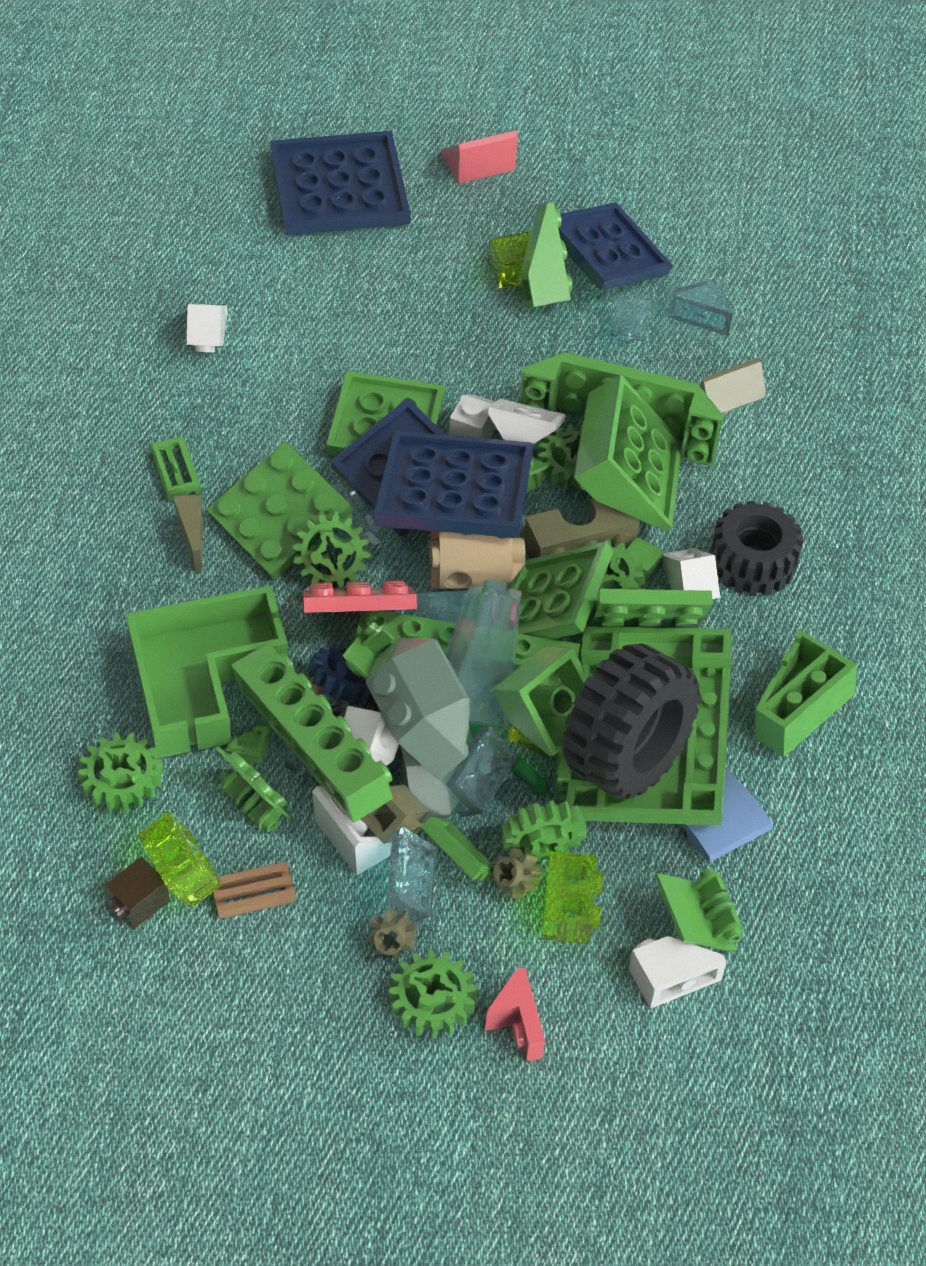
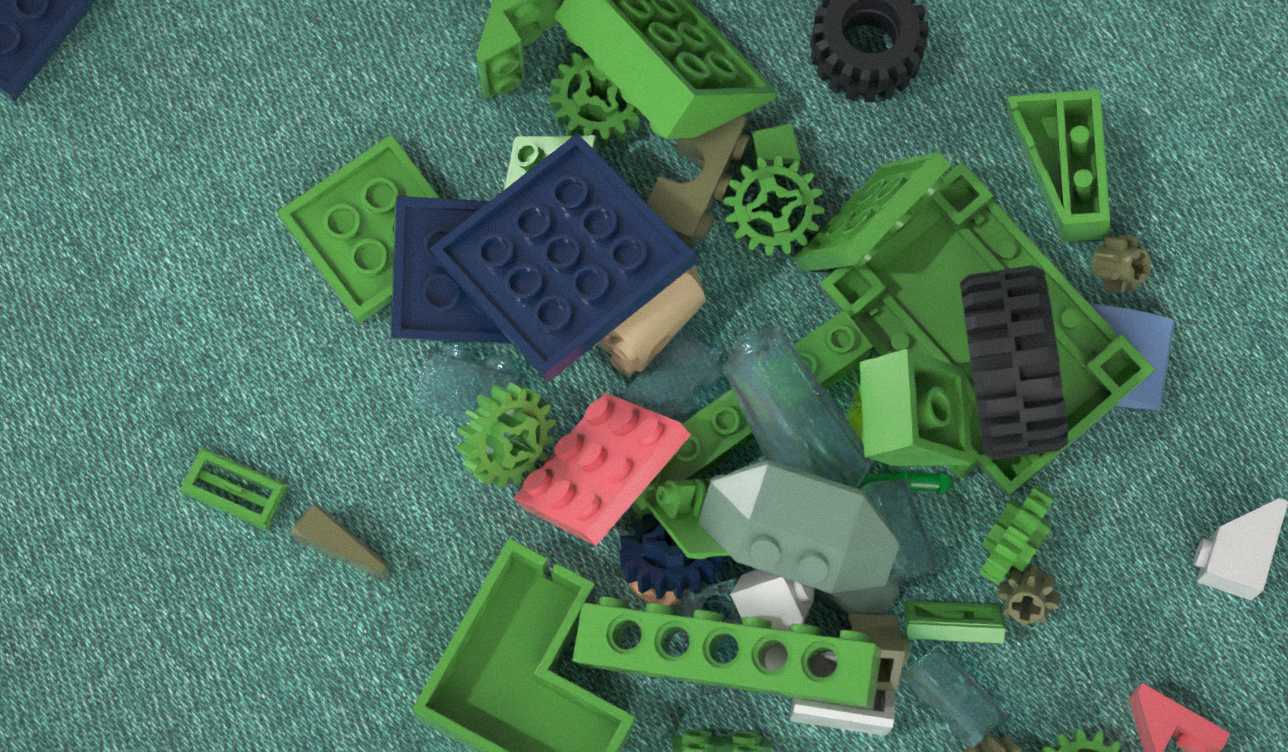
camera: 45 degrees left, 20 degrees up
white slope [187,304,227,352] -> none
bright green plate [206,441,354,580] -> none
bright green tile [226,725,272,764] -> none
white slope [449,395,496,439] -> none
white slope [488,398,565,444] -> none
bright green plate [493,541,614,639] -> none
clear neon green brick [542,851,603,944] -> none
bright green hinge [655,868,744,952] -> none
white slope [662,548,720,599] -> none
none -> olive gear [1092,235,1151,293]

